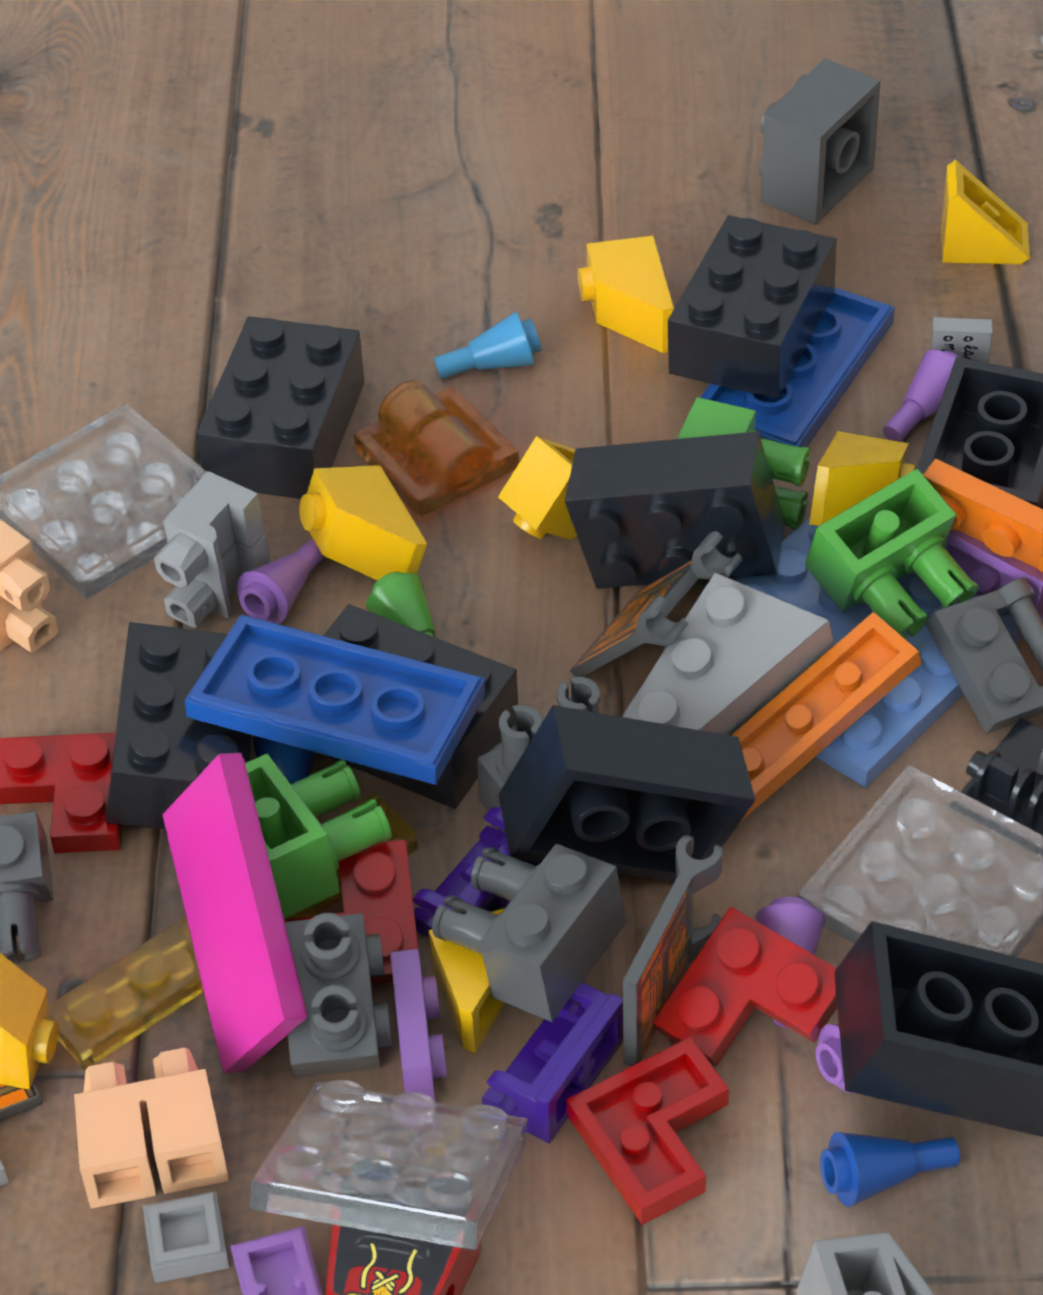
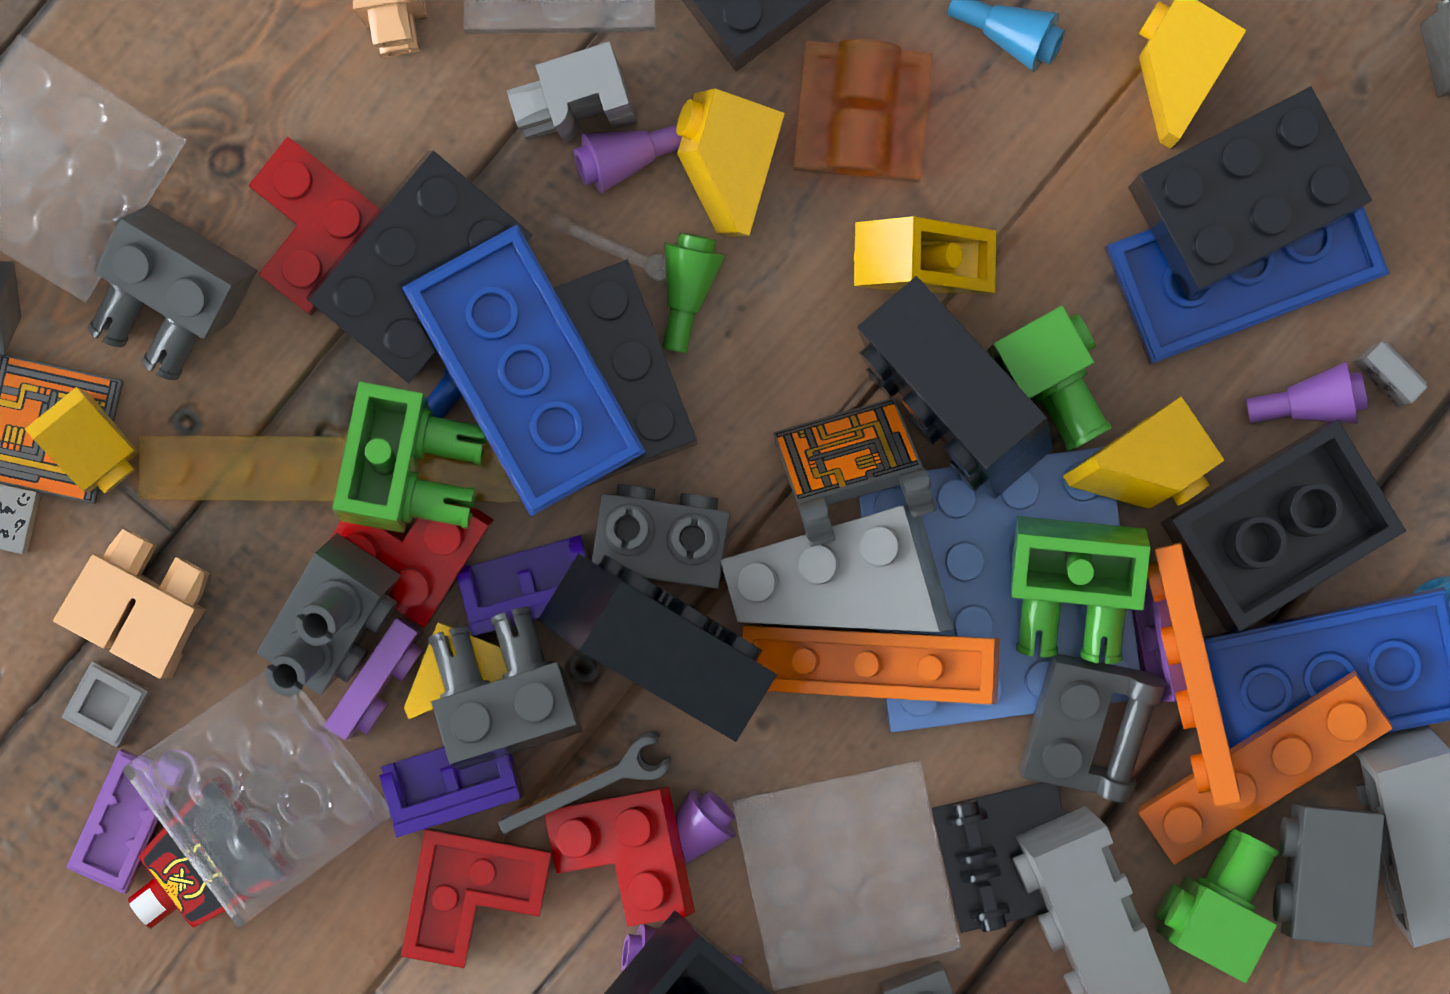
camera: 35 degrees right, 40 degrees up
dark pink tile [163,753,308,1073] -> none

